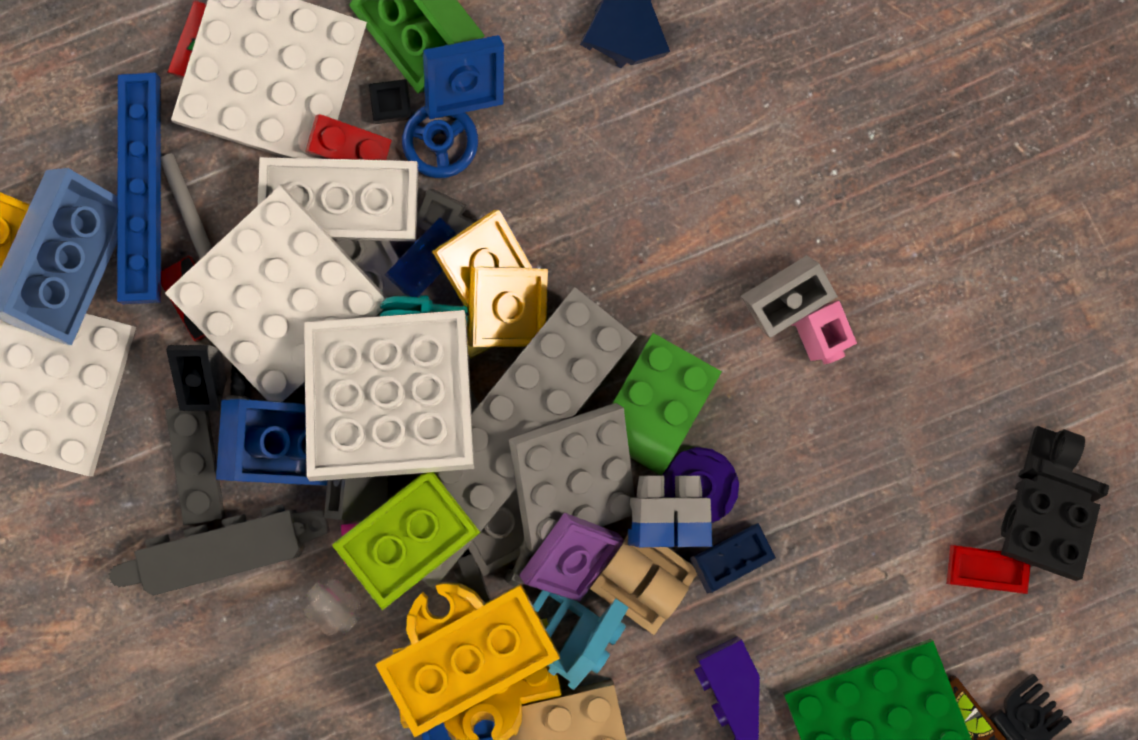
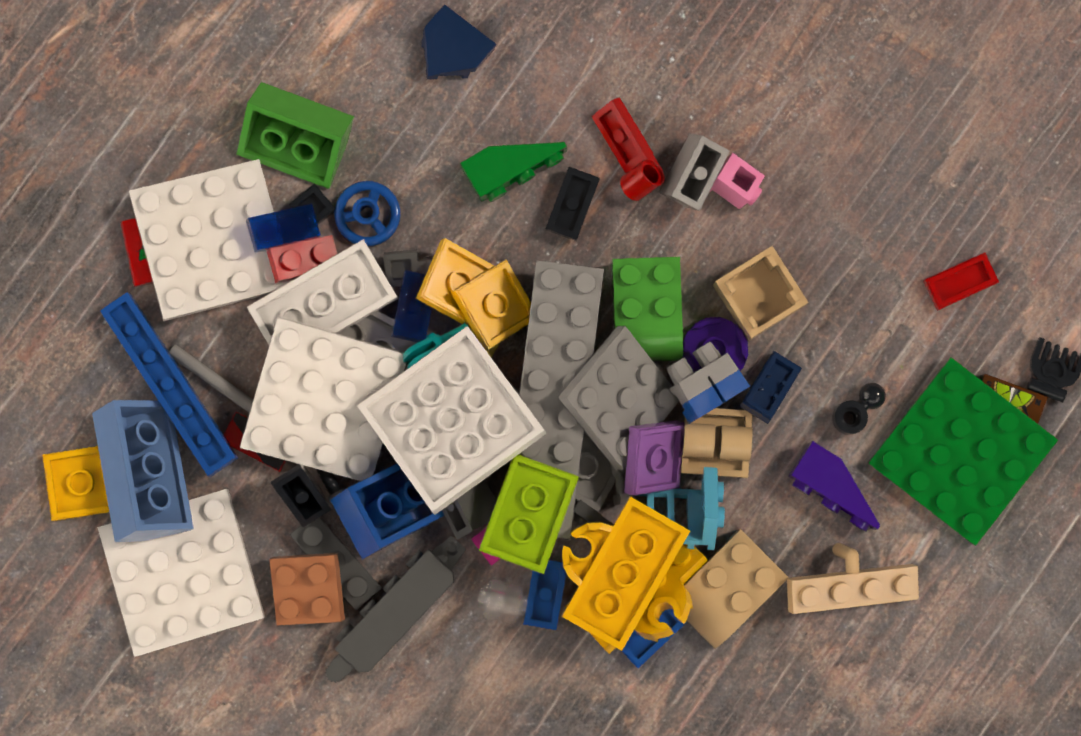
camera: 25 degrees left, 0 degrees up
blue plate [423,35,504,120] -> none
black plate [1001,426,1109,581] -> none
none -> clear blue plate [246,204,321,253]
none -> nougat plate [270,553,345,625]
none -> green slope [460,142,567,202]
none -> blue plate [523,560,566,630]
none -> black plate [545,167,600,242]
none -> red plate [591,97,665,201]
none -> tan container [713,246,809,341]
none -> black plate [832,383,886,435]

